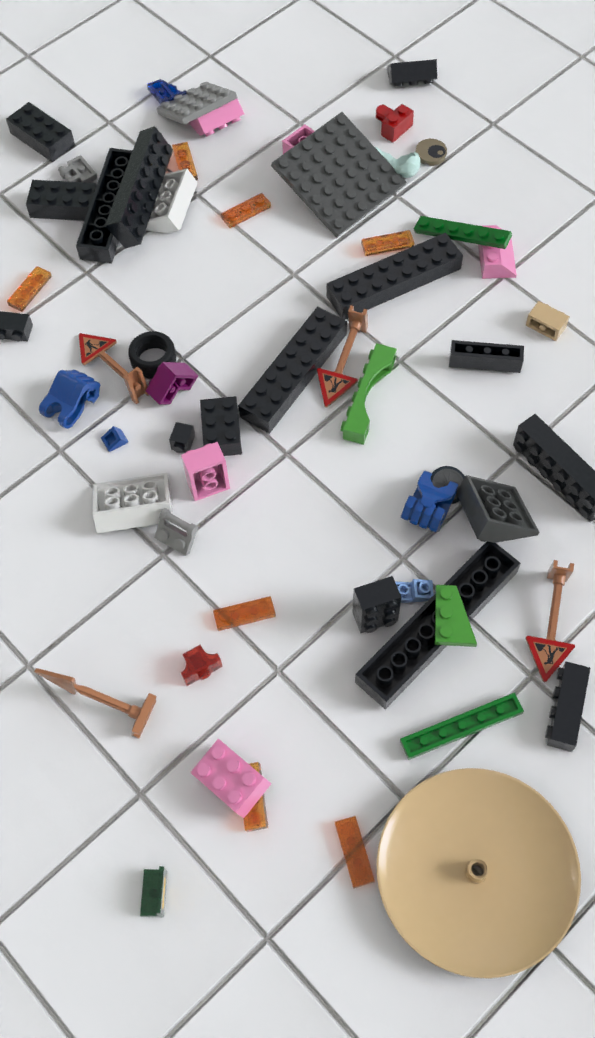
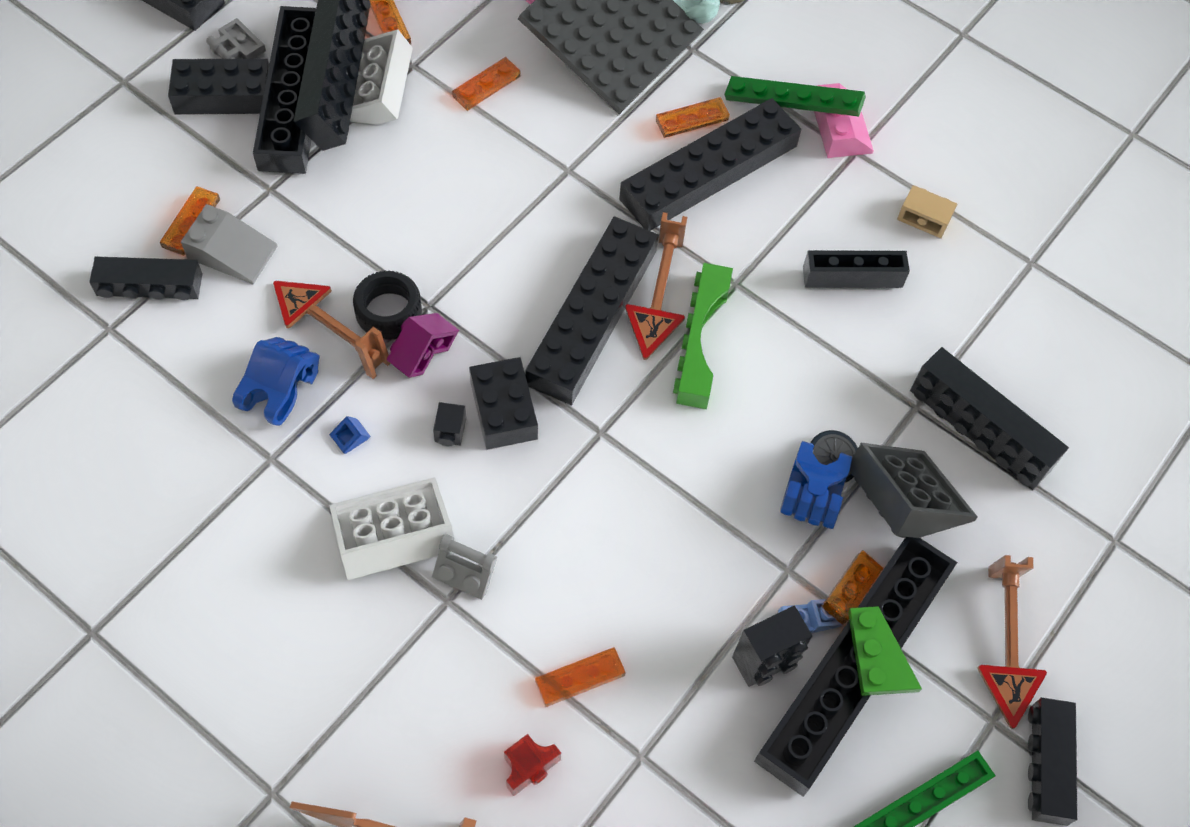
camera: 15 degrees left, 0 degrees up
bright pink brick [181,442,230,501] -> none
none -> light grey slope [181,204,278,284]
none -> clear orange plate [821,550,883,625]

